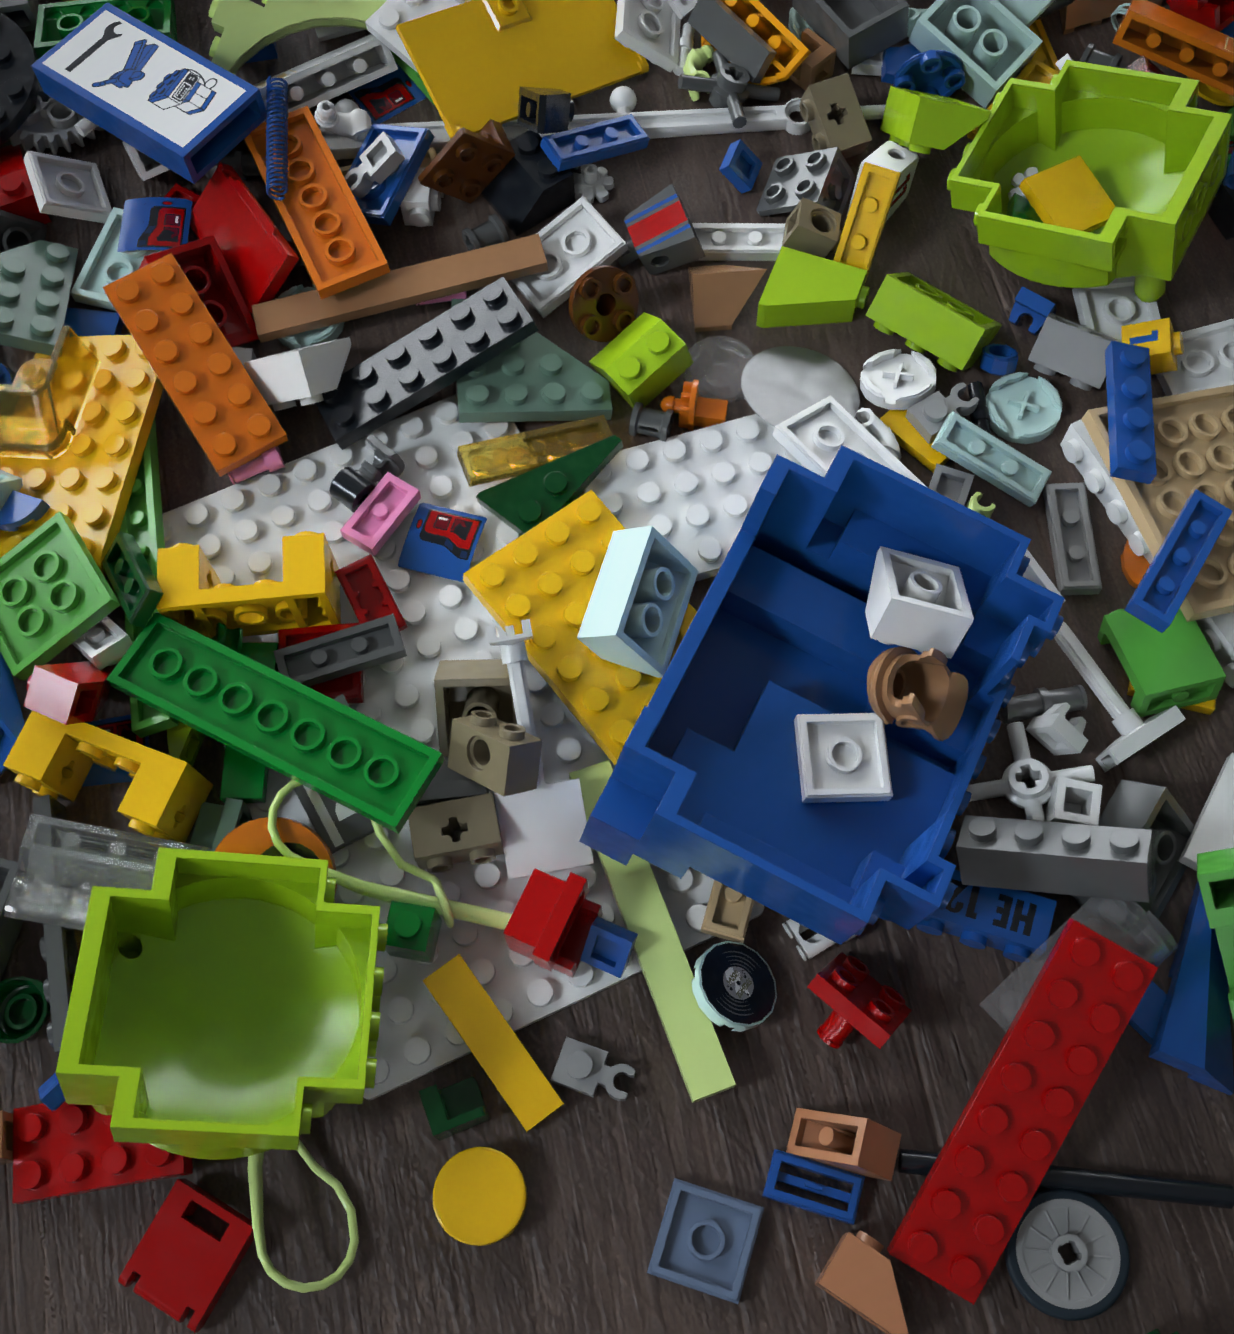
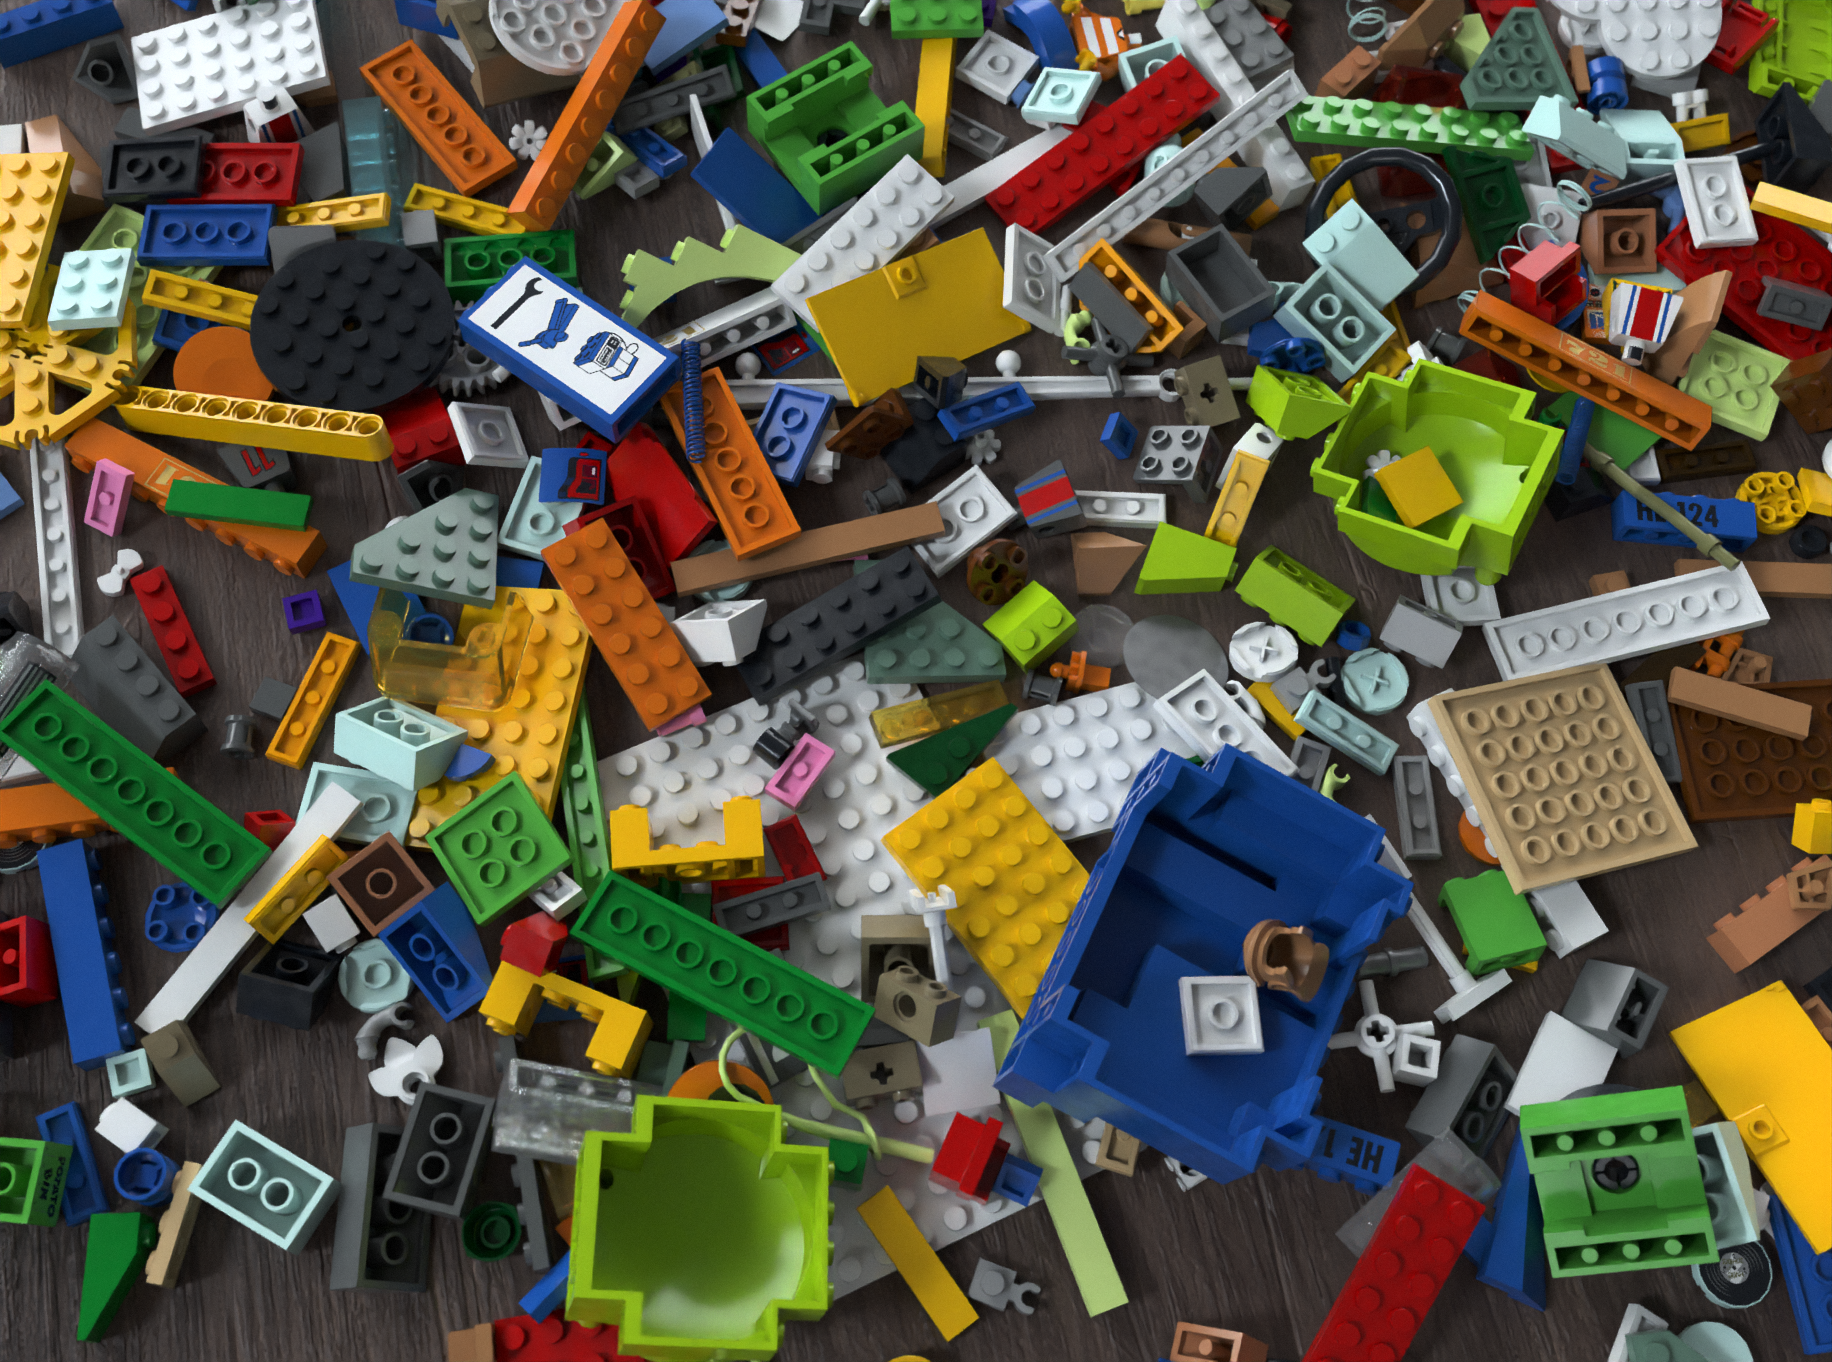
camera: 10 degrees left, 0 degrees up
dark green tile [102,531,164,628] -> none
white piece [314,100,371,142] -> none
light grey plate [344,131,405,199] -> none
sticker [398,503,487,582] -> none
dark green panel [418,1077,490,1141] -> none
light aqua slope [577,526,698,678] -> none
black tile [692,941,777,1032] -> none
dark tan brick [782,197,842,258] -> none
red plate [807,952,912,1049] -> none
white slope [865,546,974,659] -> none
dark grey slope [956,815,1159,903] -> none
blue tile [1008,286,1057,336] -> none
white tile [1026,702,1088,756] -> none
blue plate [1105,341,1157,484] -> none
yellow brick [1121,317,1184,375] -> none
blue plate [1124,489,1233,633] -> none

